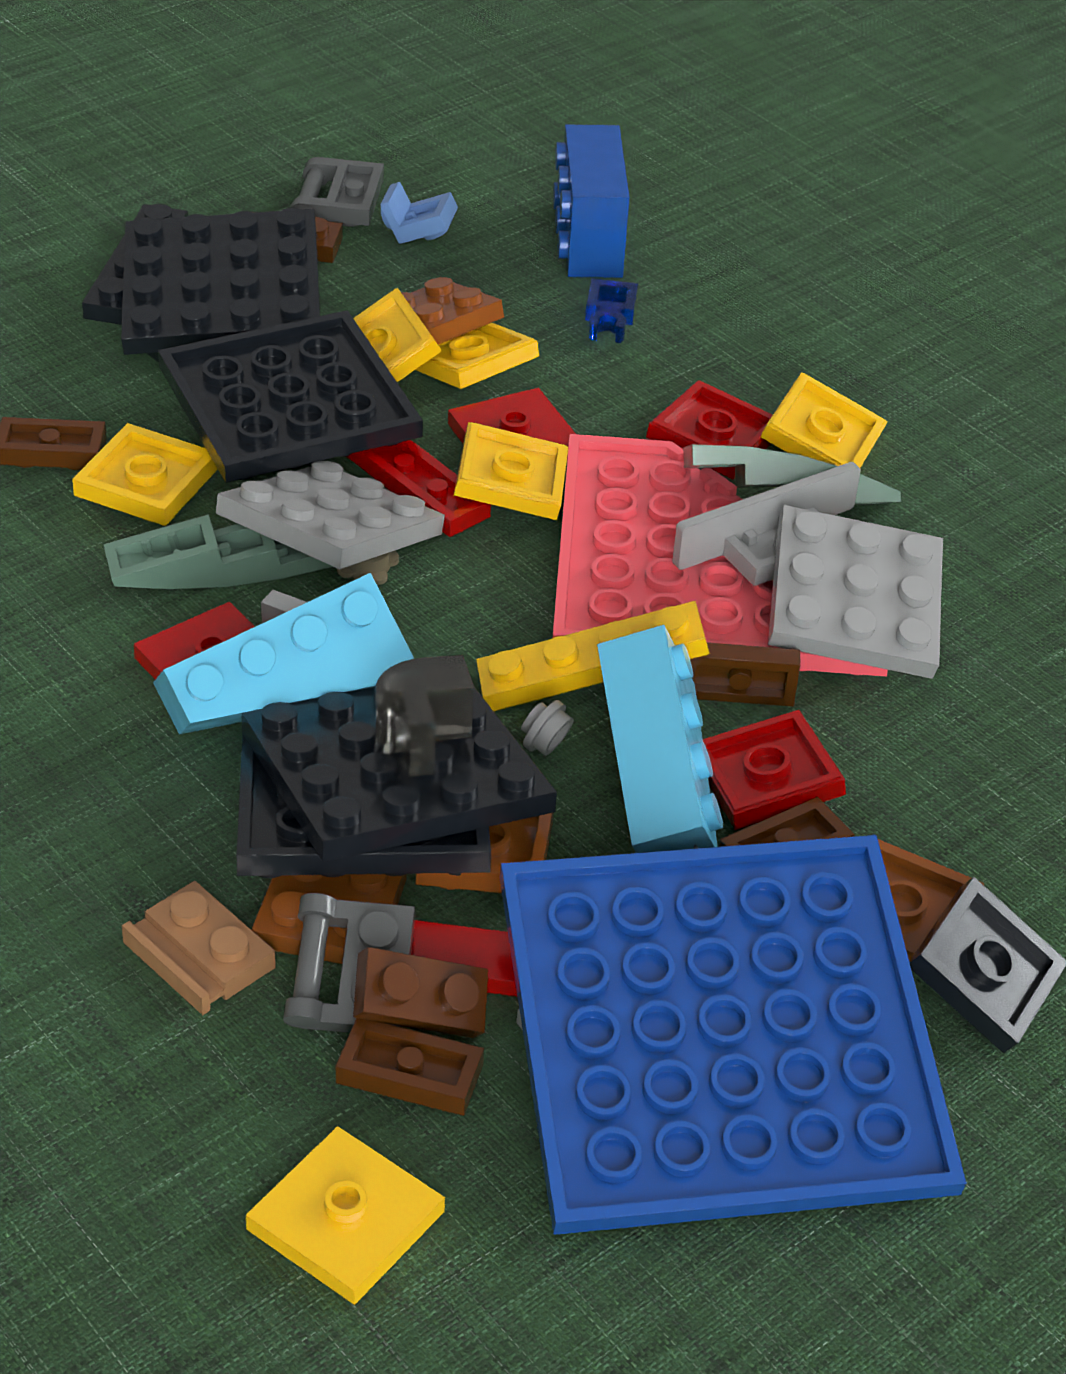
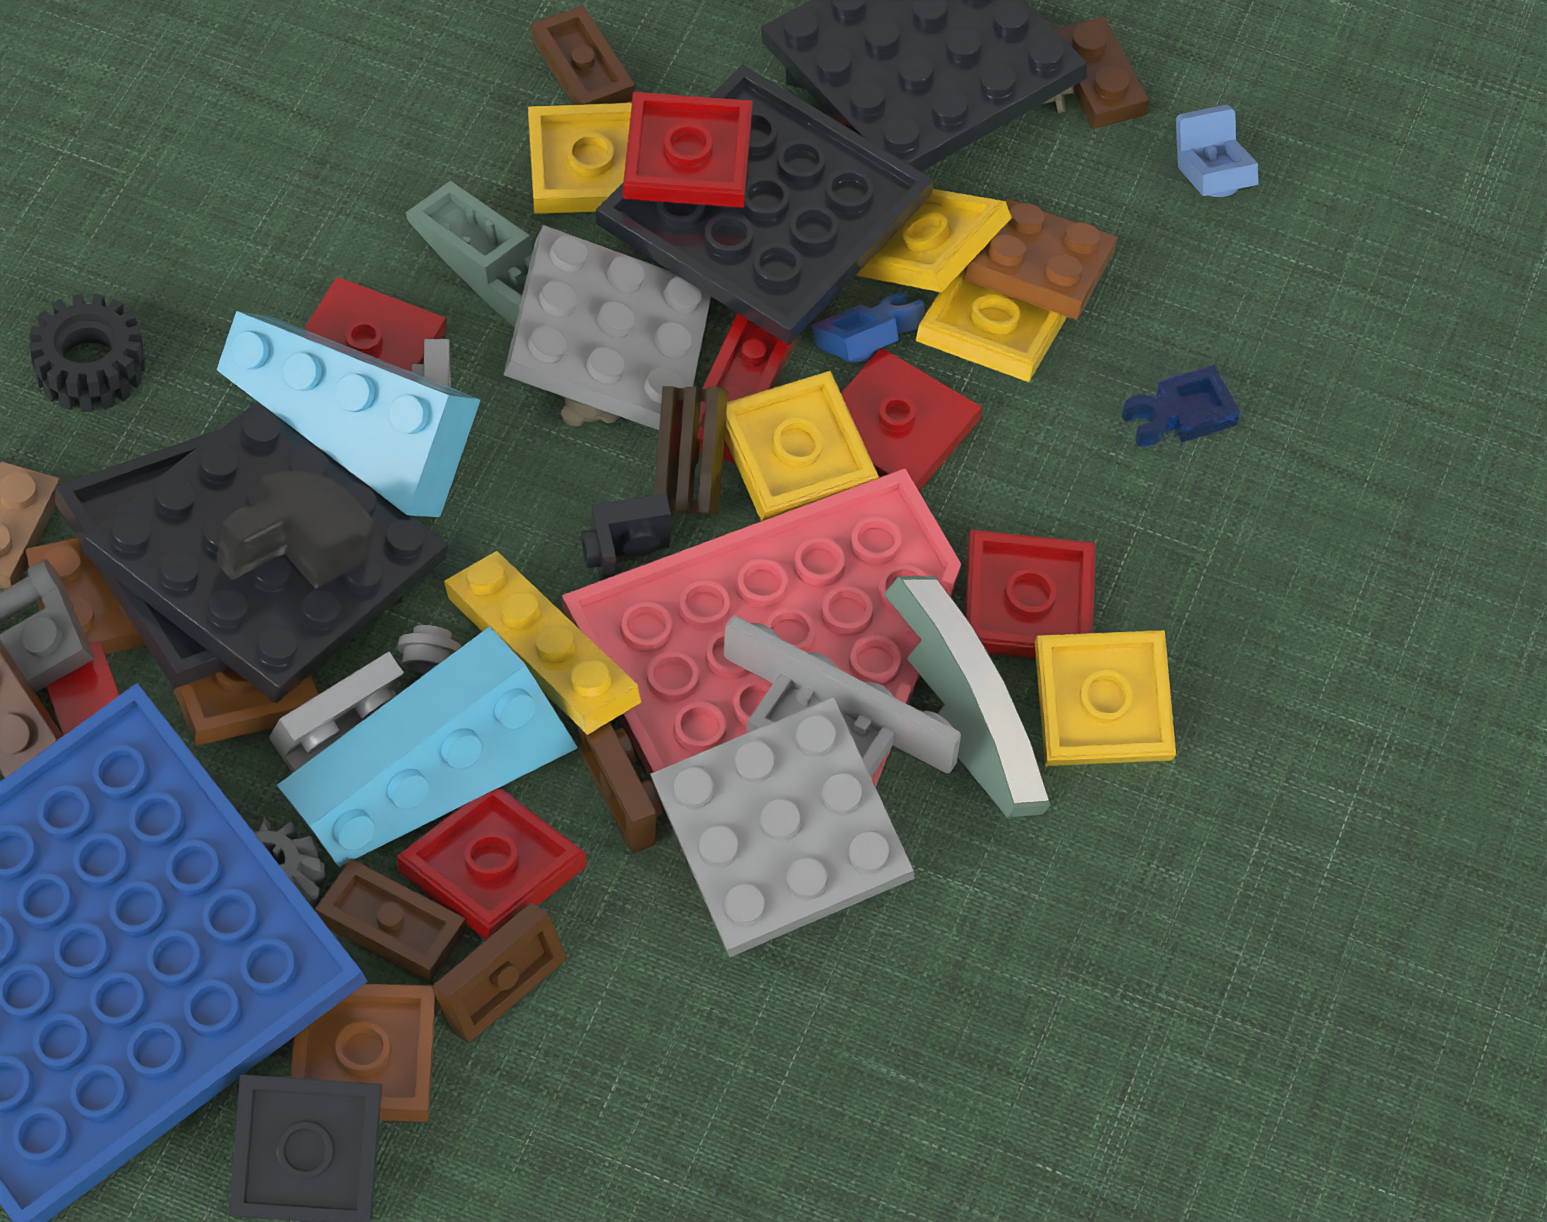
camera: 60 degrees right, 15 degrees up
dark grey plate [290,157,384,227] -> none
blue brick [553,124,630,278] -> none
none -> black tyre [29,294,146,412]
none -> light grey bracket [269,652,404,773]
none -> reddish brown plate [432,902,567,1043]
none -> black bracket [581,493,671,581]
none -> red plate [623,92,753,208]
none -> dark brown tile [654,386,728,515]
none -> blue plate [812,292,926,362]

